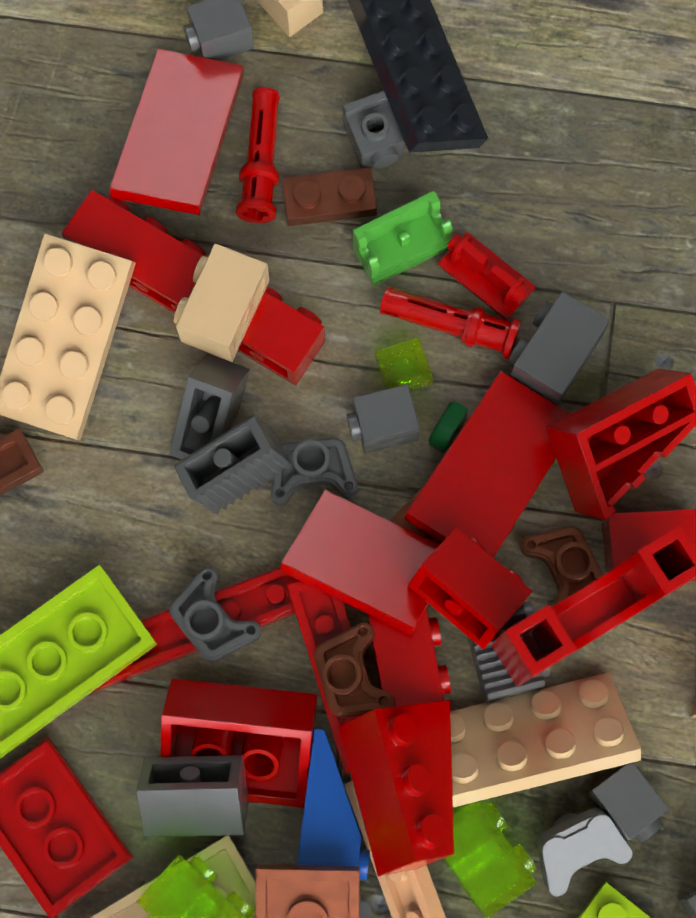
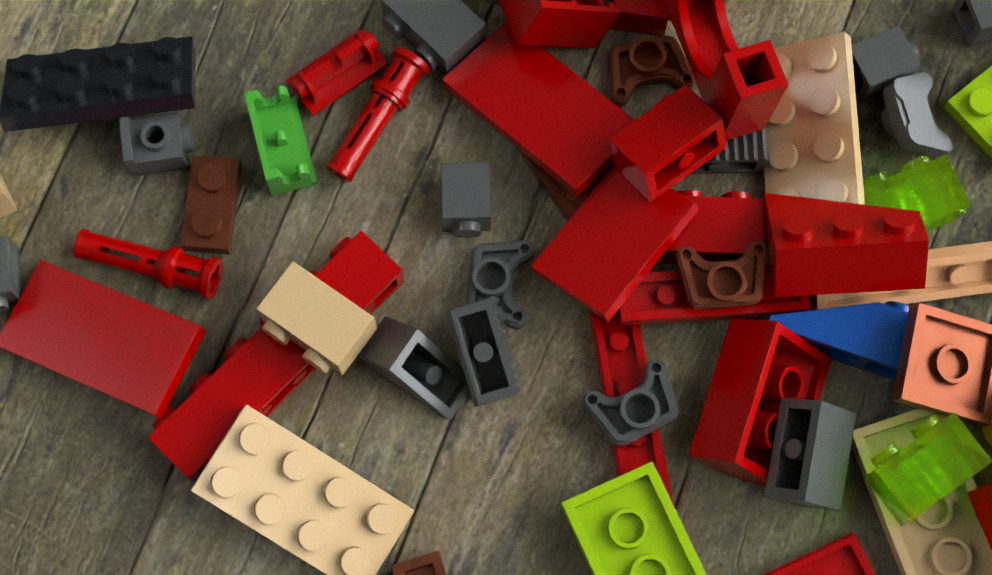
camera: 80 degrees left, 0 degrees up
clear neon green plate [375,337,433,392] -> none
dark green tile [428,401,468,453] -> none

